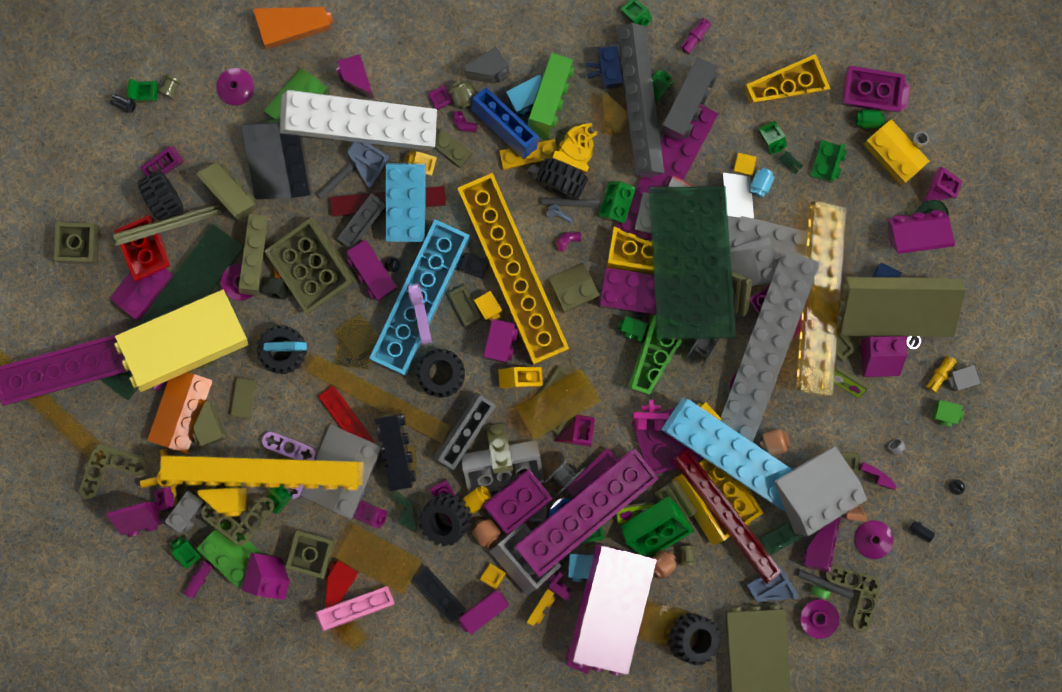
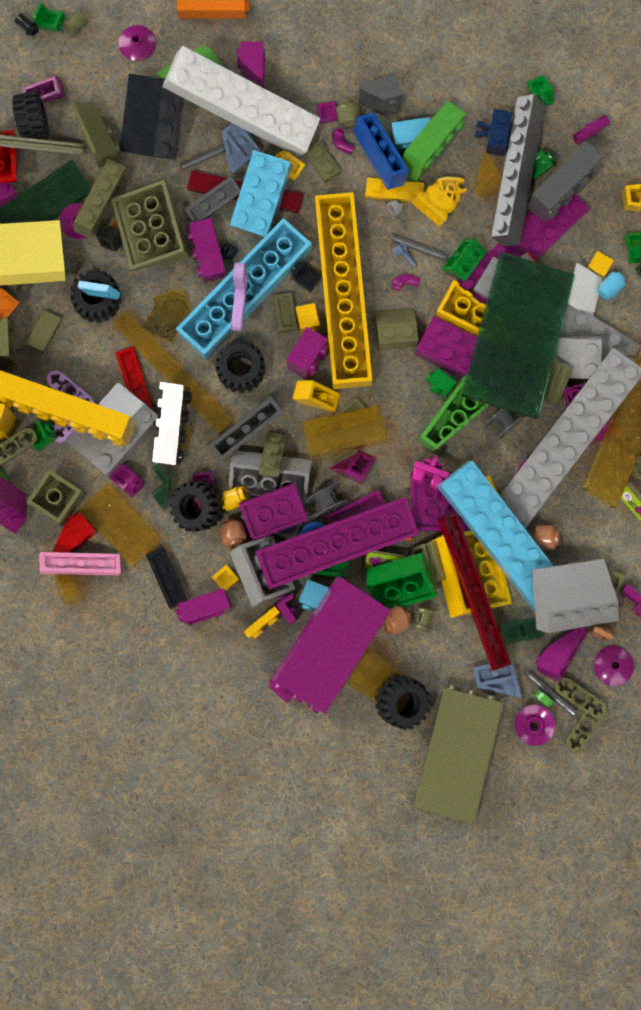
camera: 20 degrees right, 5 degrees down
black tyre [535,158,588,200] -> none

